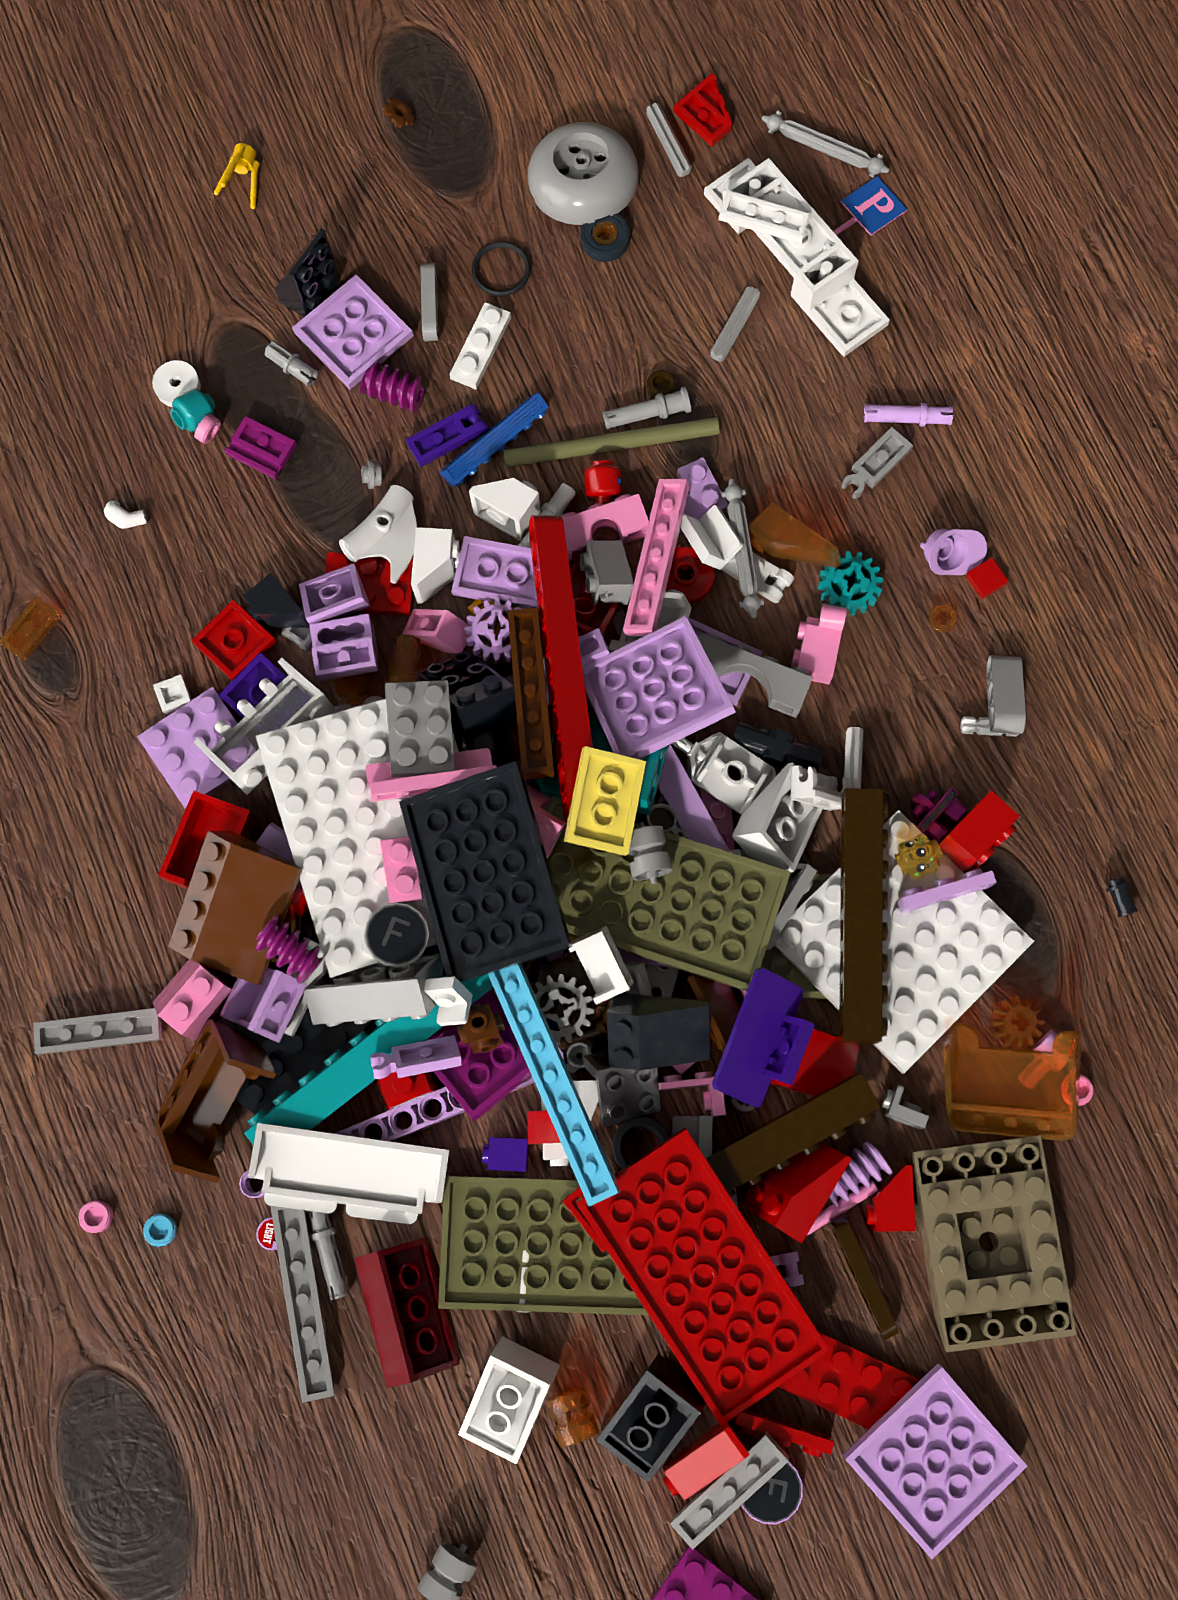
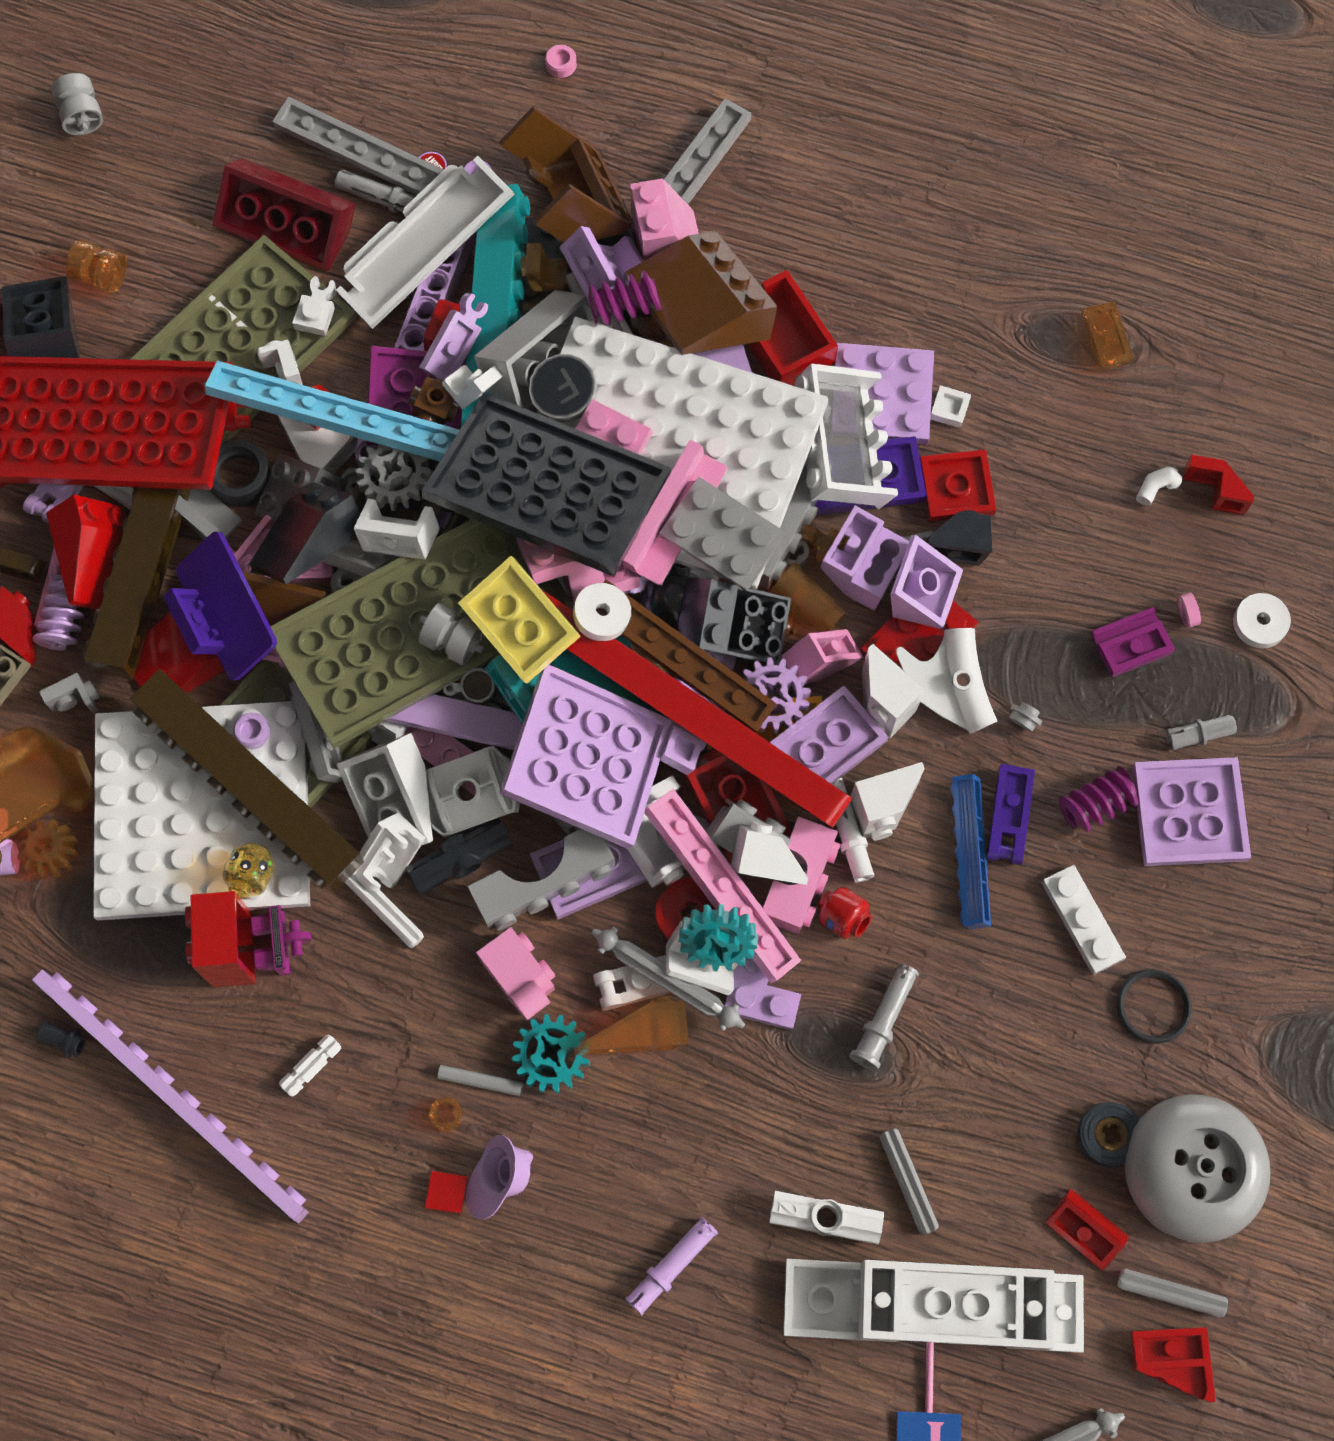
camera: 125 degrees right, 5 degrees down
medium azure tile [143,1214,178,1247] -> none
teal head [170,388,215,432] -> none
black slope [275,229,339,317] -> none
light grey beam [420,263,439,341] -> none
white slope [458,1336,560,1464] -> none
dark purple brick [482,1137,529,1172] -> none
olive piece [503,417,720,468] -> none
dark brown tile [647,370,675,399] -> none
white tile [719,190,811,244] -> none
light grey plate [841,427,913,499] -> none
lavender plate [897,869,996,914] -> none
light grey beam [986,655,1026,734] -> none
none -> lavender plate [32,969,309,1223]
none -> lavender tile [233,712,270,750]
none -> white bracket [257,339,303,385]
none -> white plate [292,276,336,336]
none -> light grey piece [437,1065,523,1096]
none -> clear orange bracket [521,243,567,291]
none -> white piece [573,583,631,641]
none -> teal gear [678,904,758,972]
none -> white slope [731,821,808,885]
none -> white piece [769,1191,884,1245]
none -> red slope [1044,1189,1128,1271]
none -> red slope [1182,454,1254,515]

